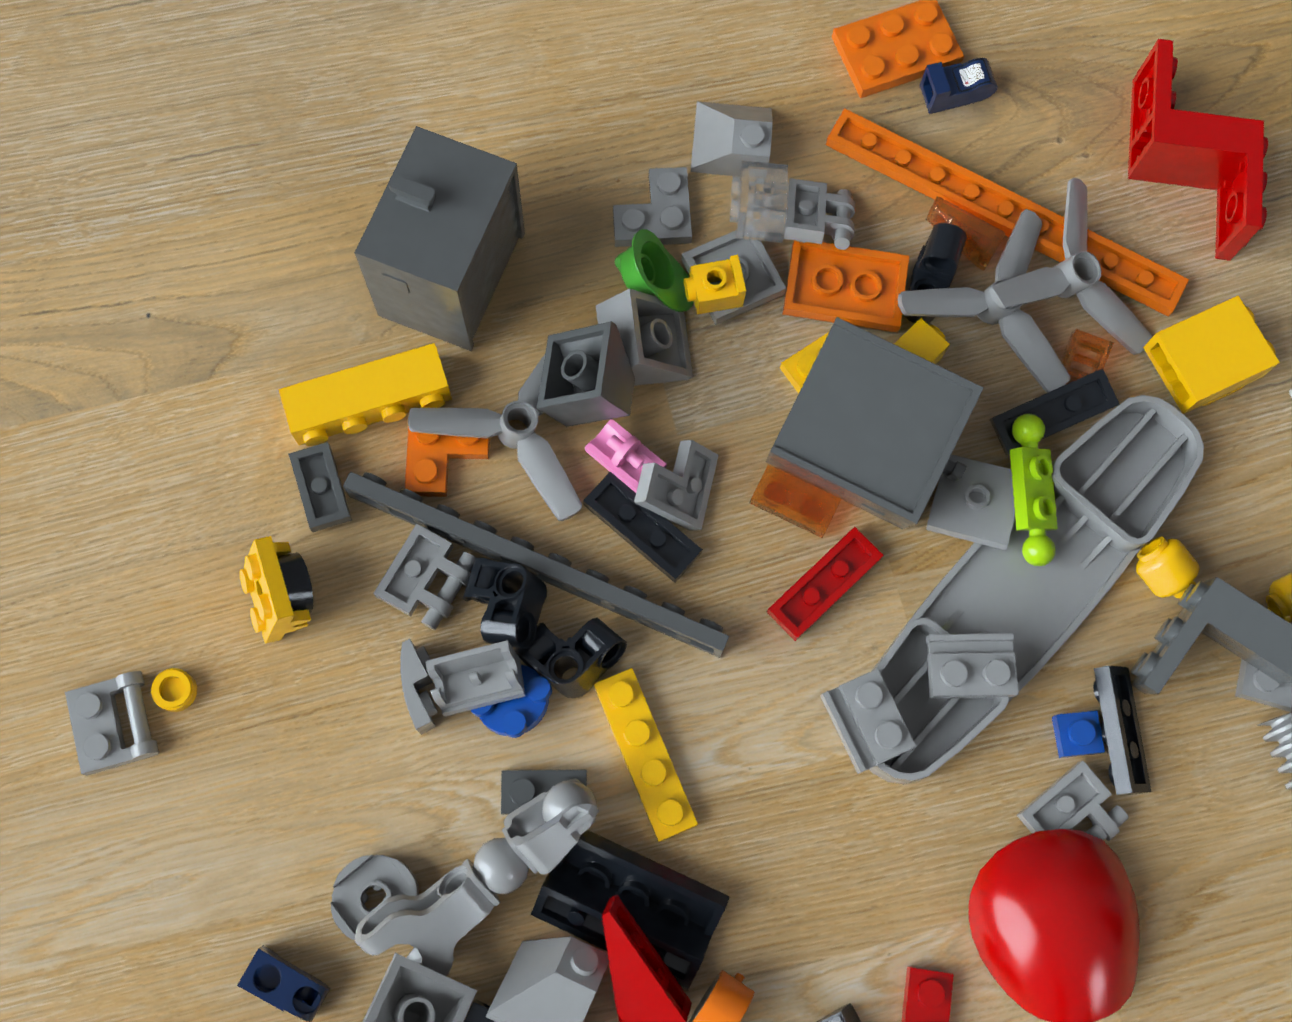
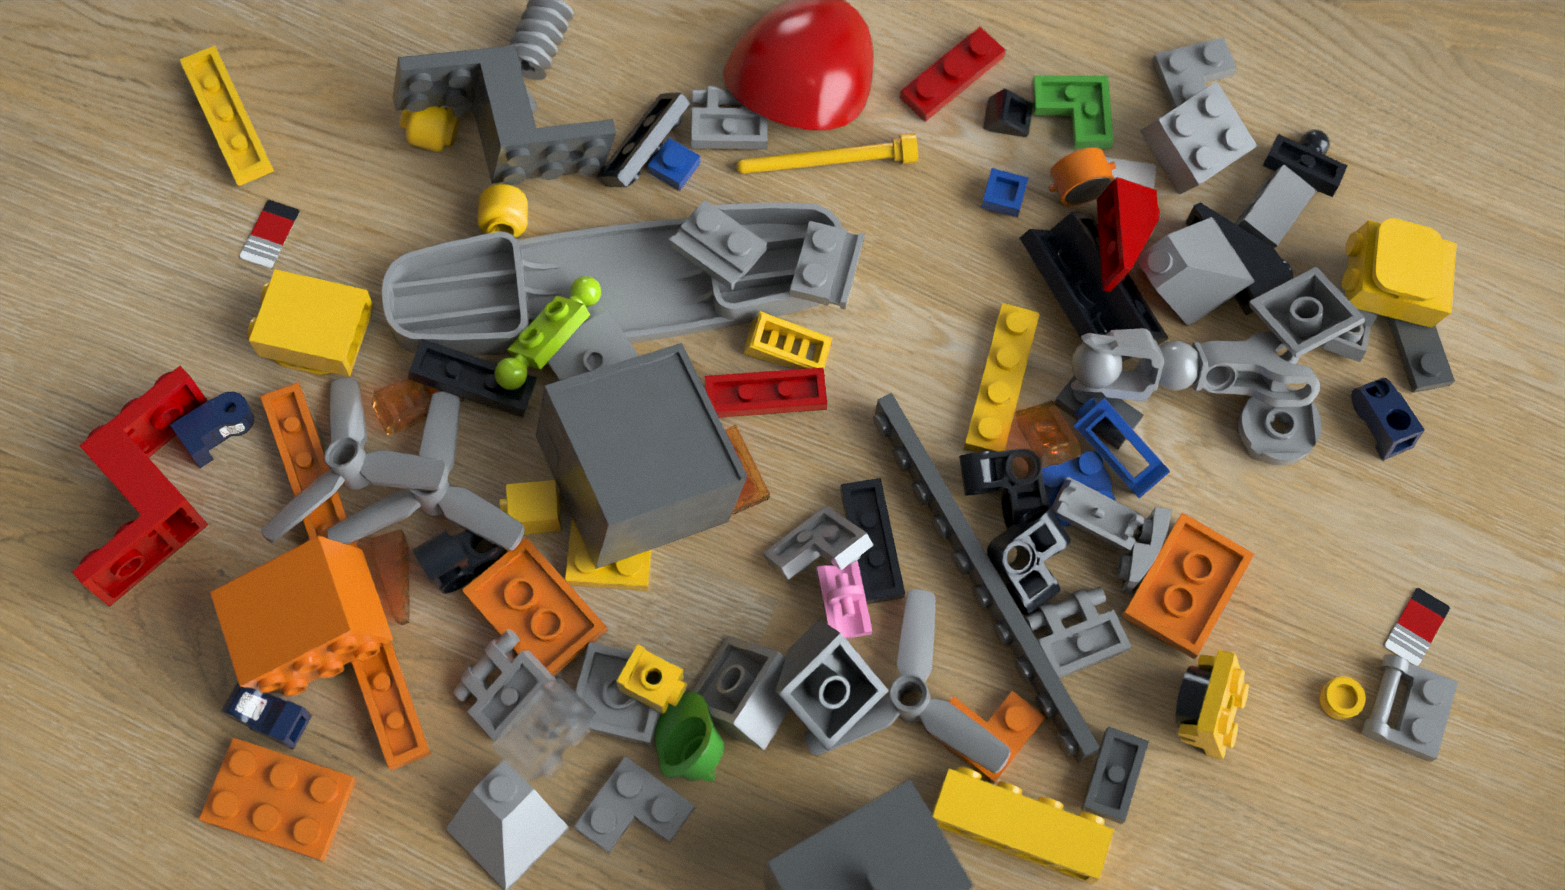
camera: 140 degrees left, 5 degrees down
none -> dark blue leg [170,392,254,468]
none -> orange container [210,536,393,697]
none -> yellow piece [736,132,918,174]
none -> yellow slope [743,311,833,369]
none -> blue plate [981,168,1029,217]
none -> clear orange plate [1015,400,1081,468]
none -> blue window [1073,397,1170,498]
none -> orange plate [1121,512,1255,659]
none -> sticker [1385,588,1450,666]

